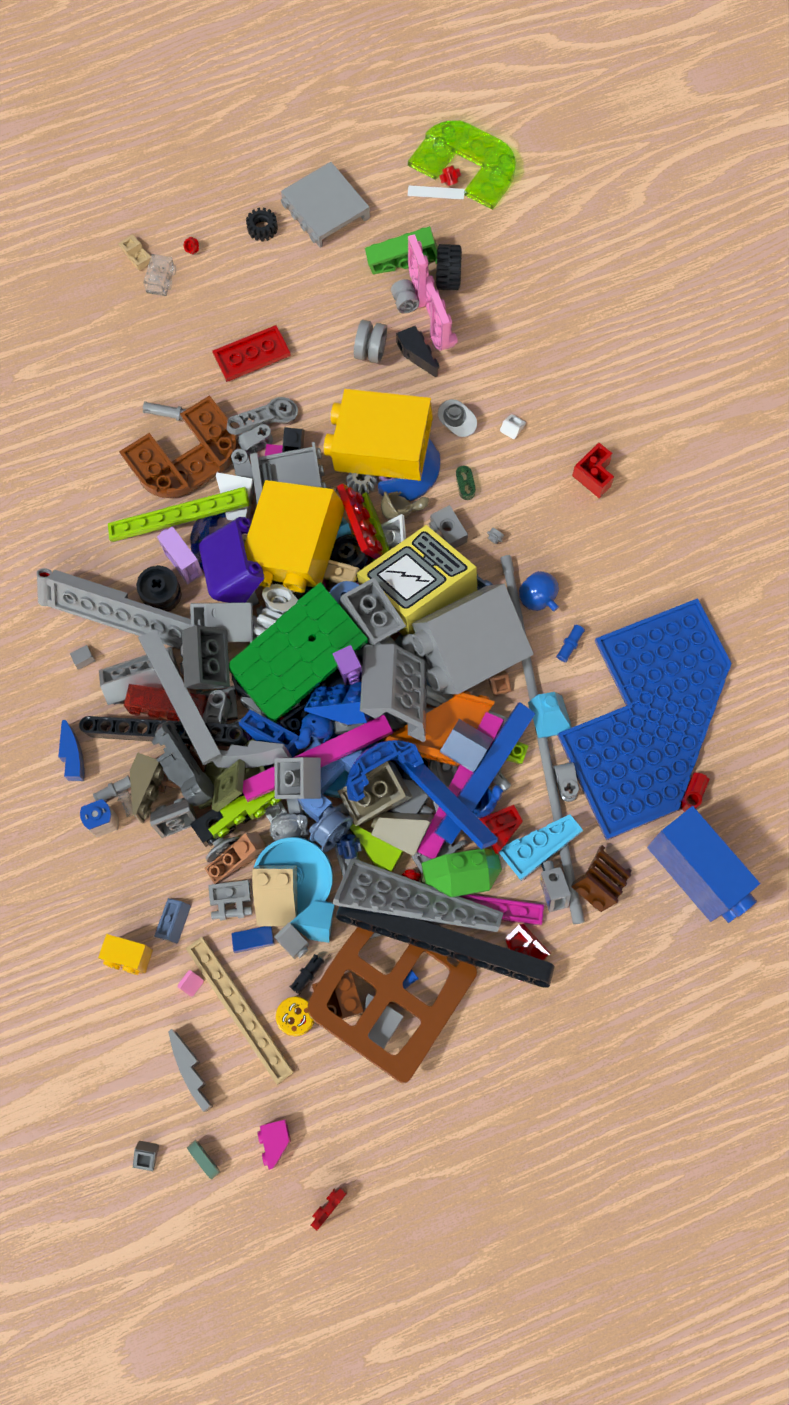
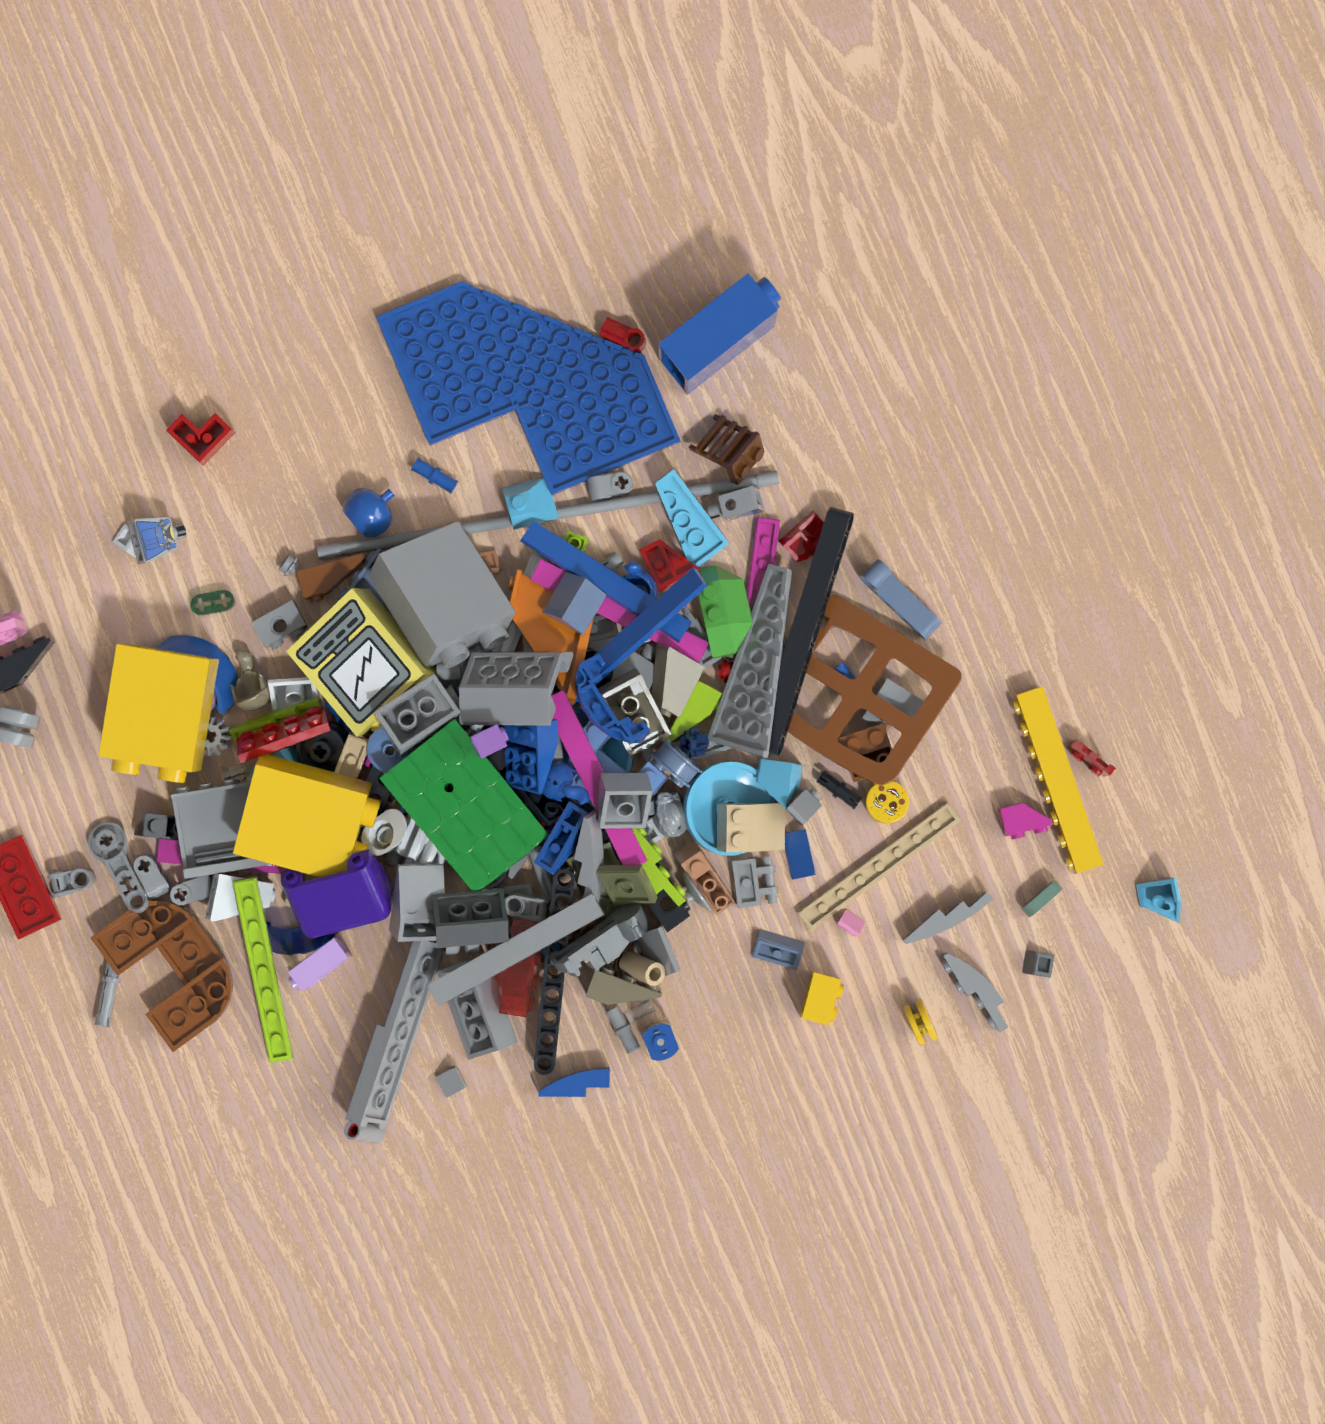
camera: 90 degrees left, 15 degrees up
black wheel [136,565,182,612] -> none
light grey piece [438,399,477,437] -> none
none -> light grey piece [47,868,96,898]
none -> torso [127,517,186,565]
none -> dark orange slope [297,553,367,603]
none -> tan brick [619,951,665,986]
none -> sand blue beam [860,559,942,640]
none -> yellow head [904,999,938,1046]
none -> light grey slope [941,953,1008,1032]
none -> yellow brick [1012,686,1104,874]
none -> medium azure slope [1136,878,1181,924]

